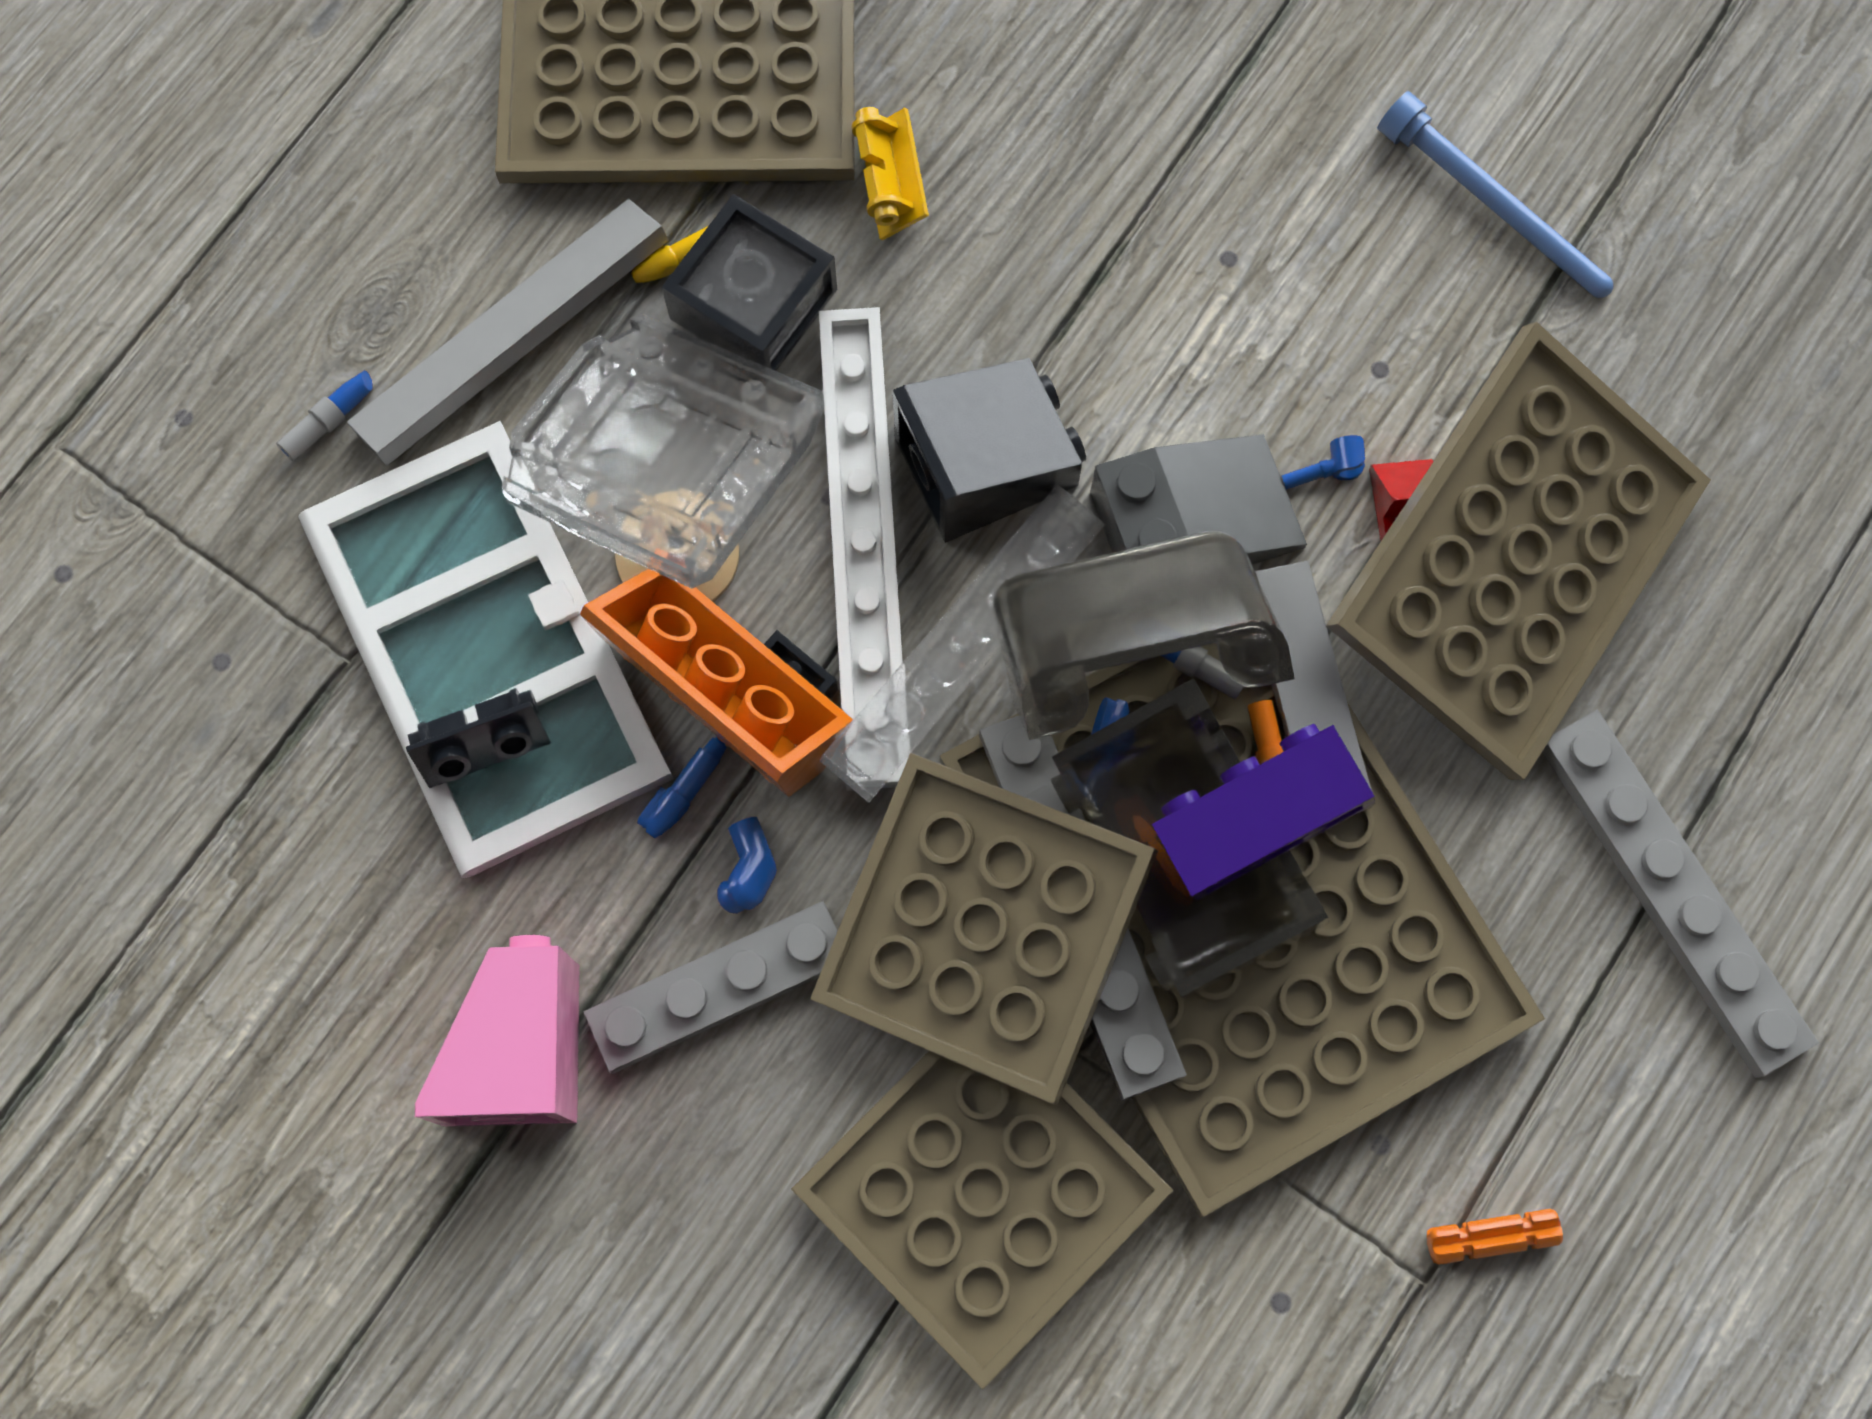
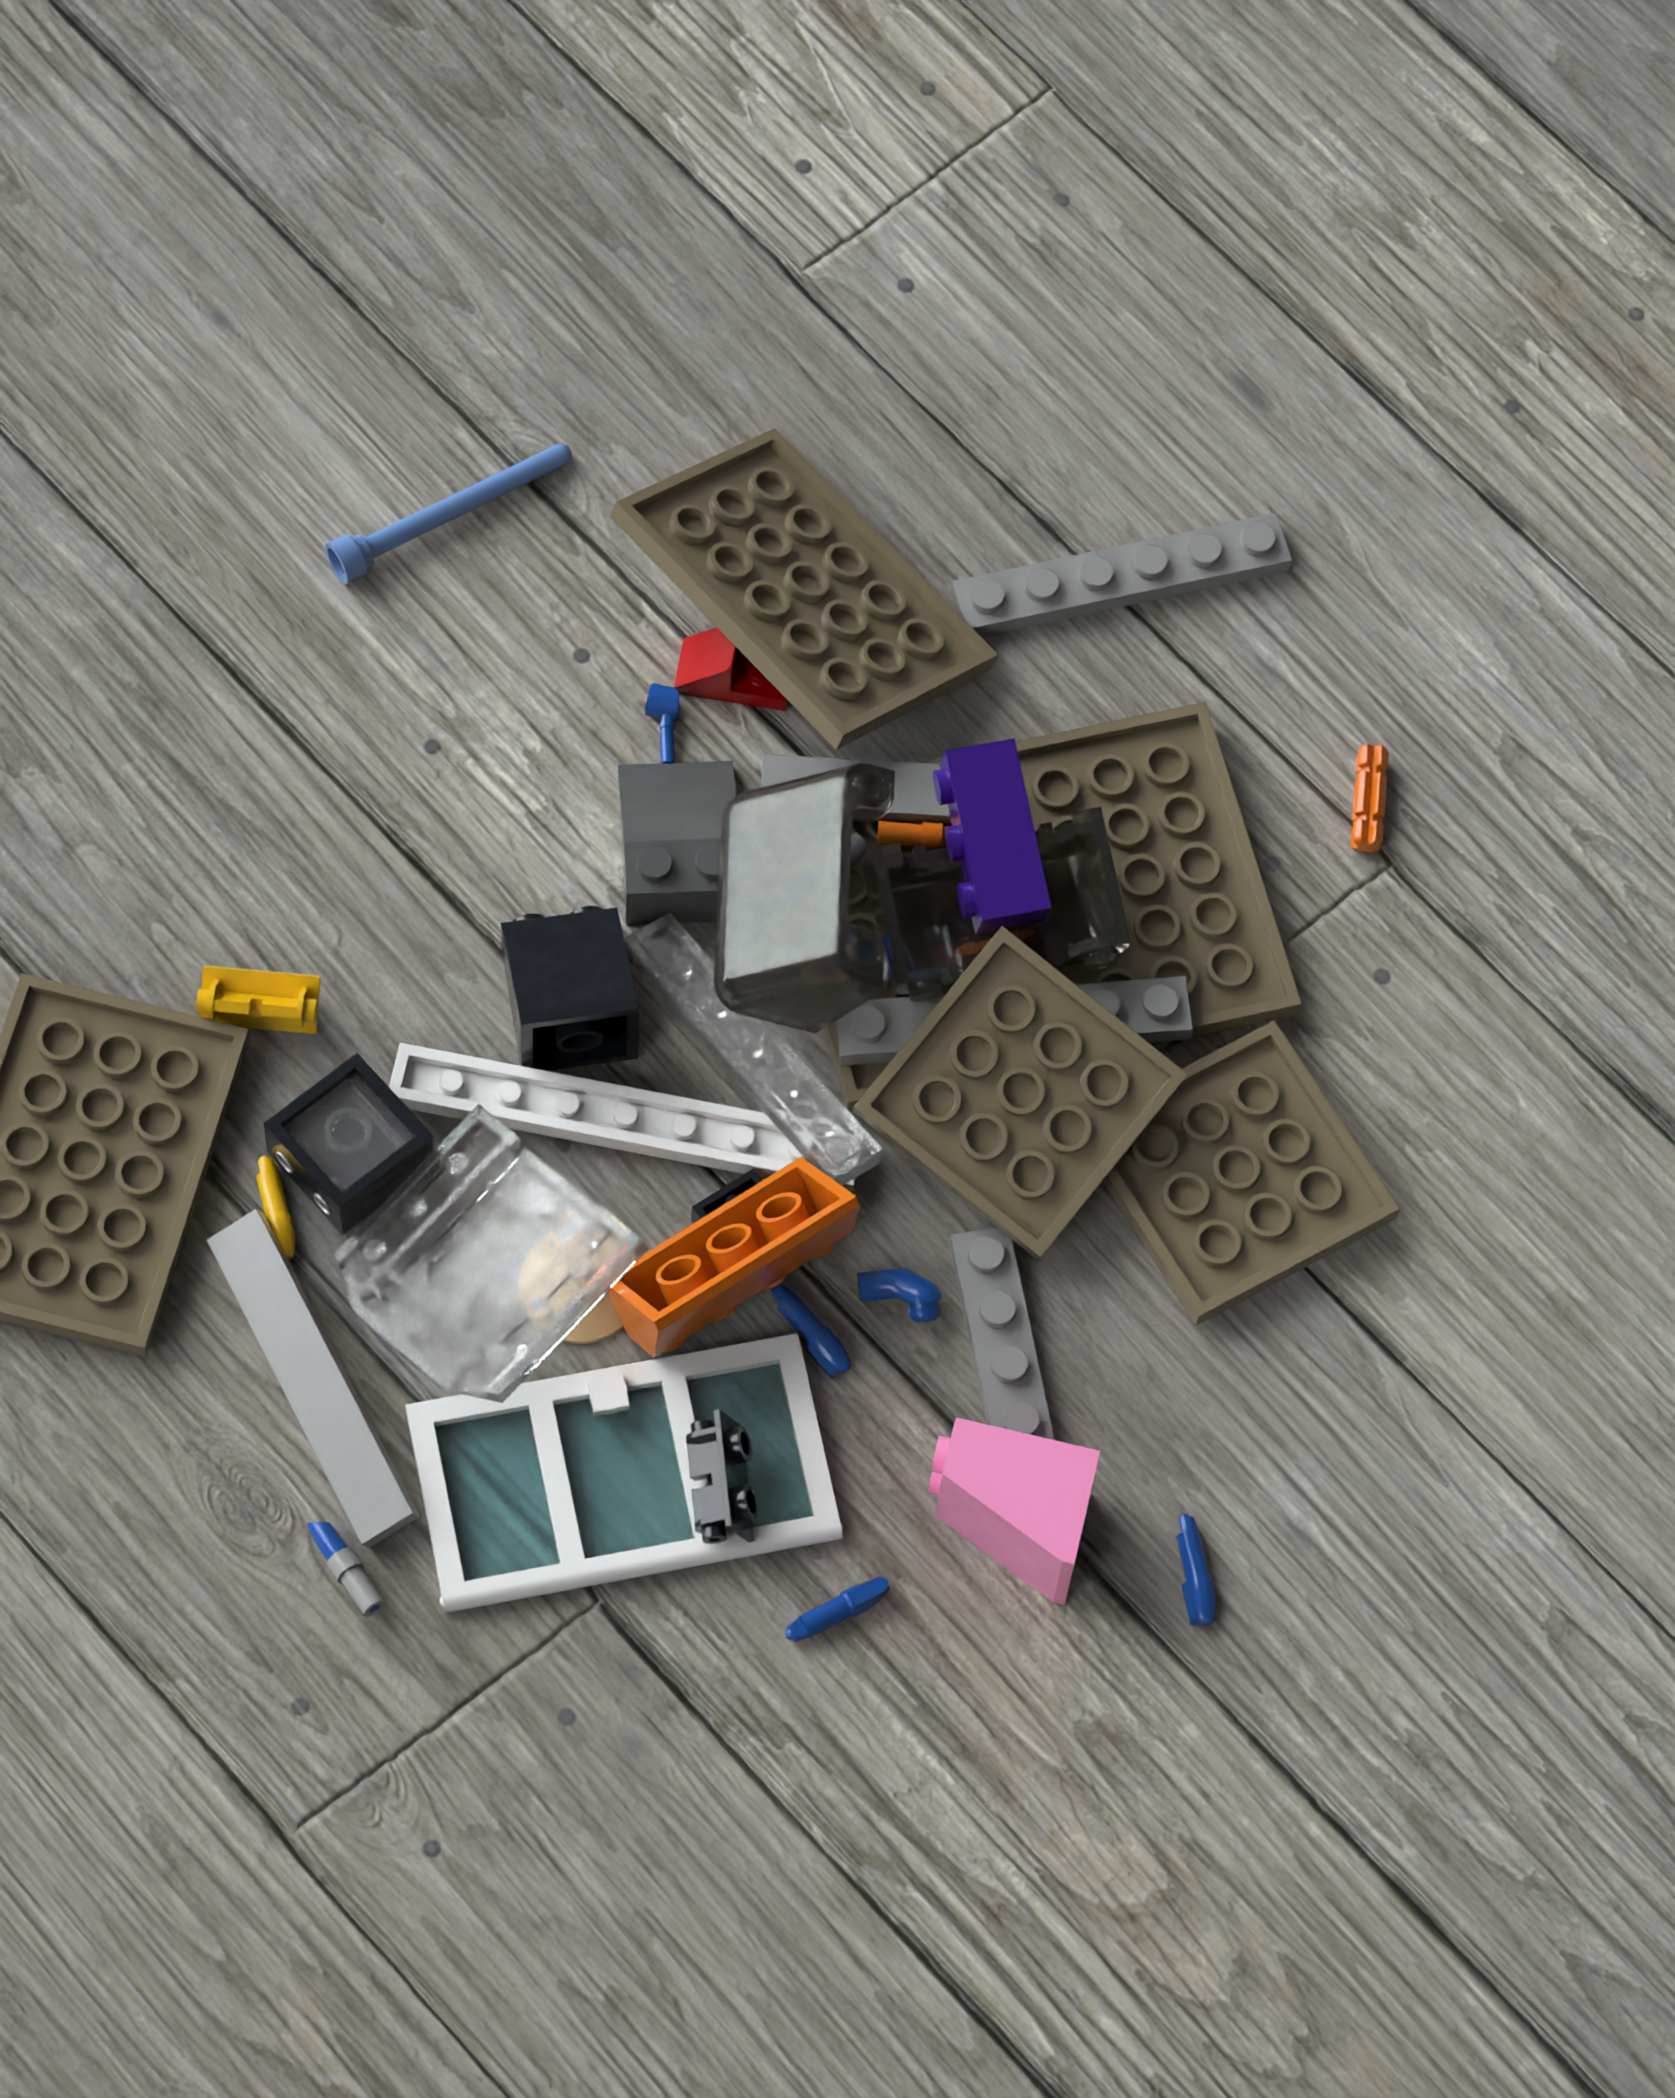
camera: 80 degrees left, 10 degrees down
none -> blue piece [785,1577,890,1642]
none -> blue piece [1176,1514,1217,1626]

